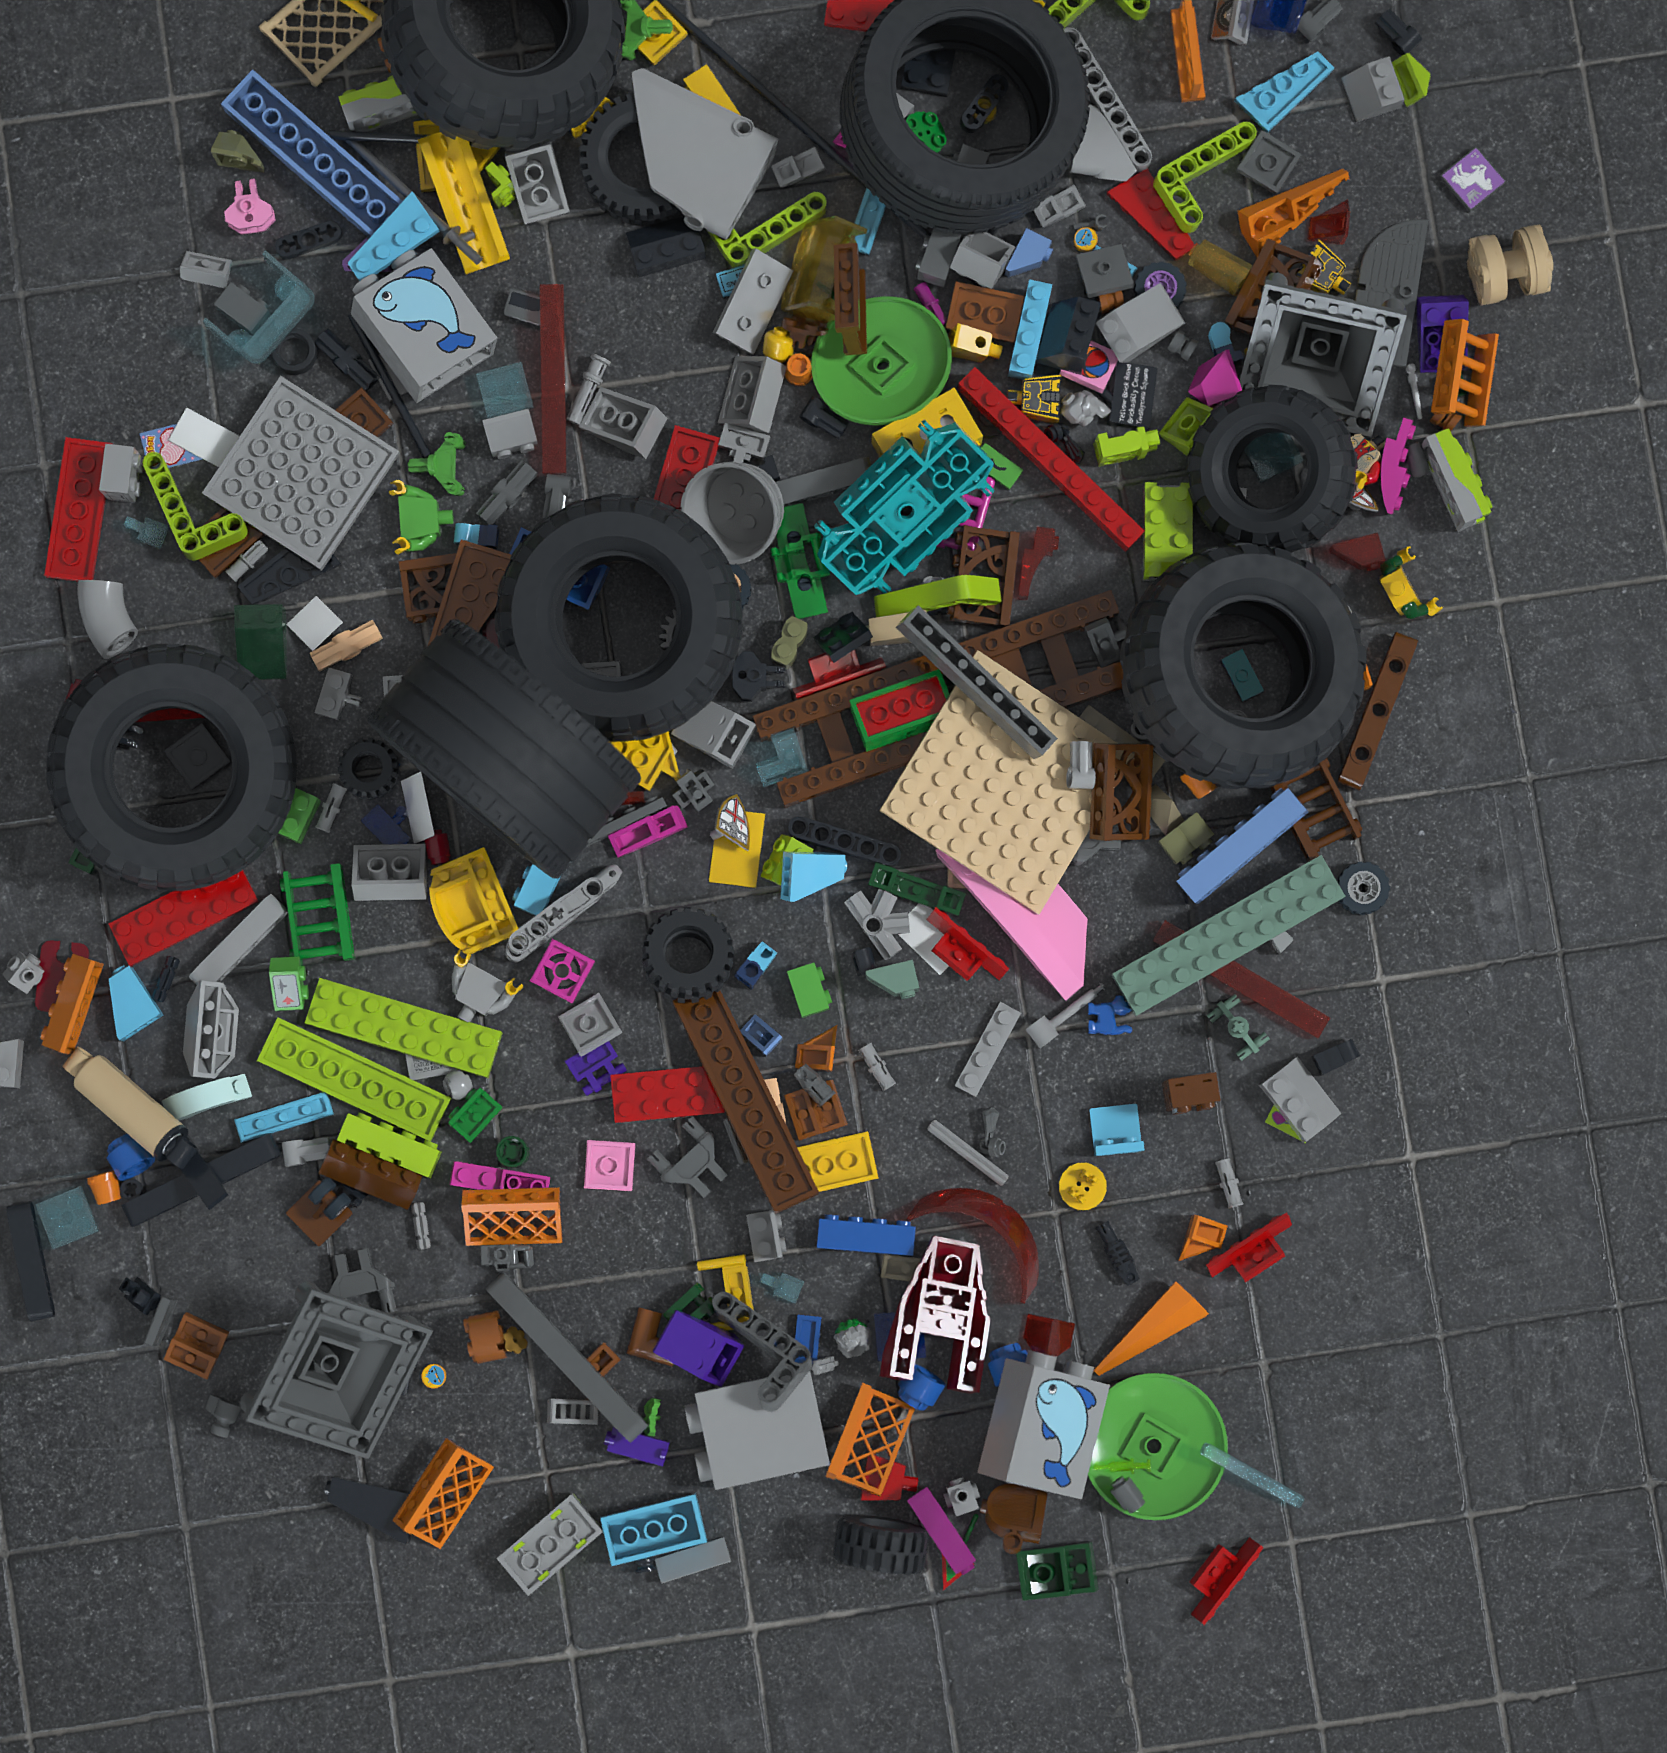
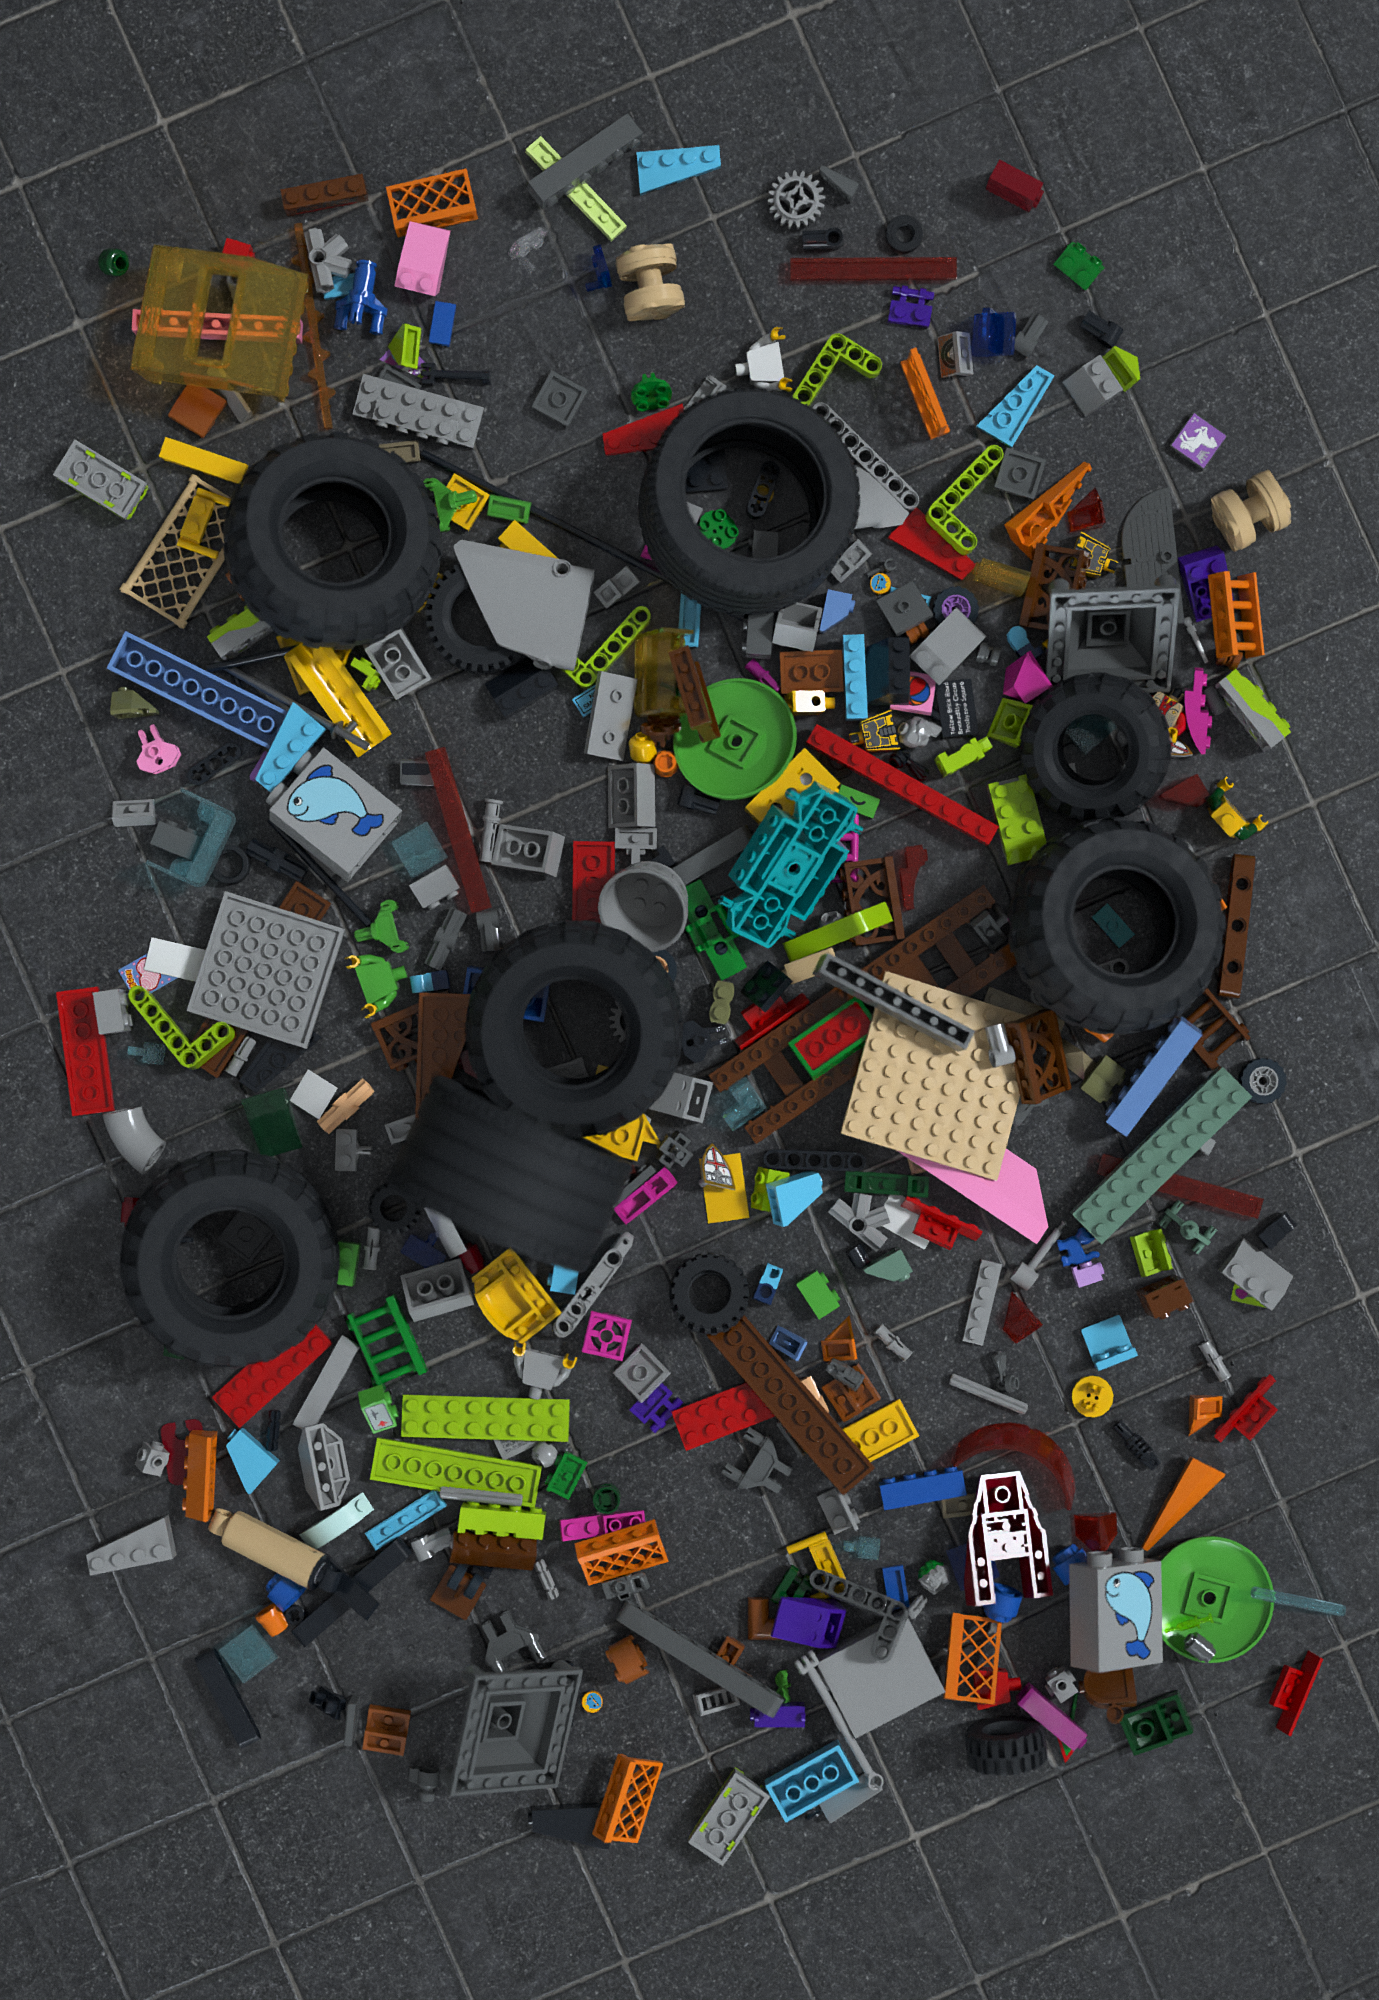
camera: 15 degrees left, 5 degrees up
pearl gold plant [503,1326,528,1354] -> none
bright pink tile [584,1140,635,1191] -> none
none -> light grey axle [440,1486,523,1506]
none -> bright green tile [486,494,531,524]
none -> light grey hinge [794,1650,884,1791]
none -> clear red slope [1002,1292,1043,1344]
none -> lavender brick [1070,1260,1104,1288]
none -> lime bracket [1130,1229,1173,1277]

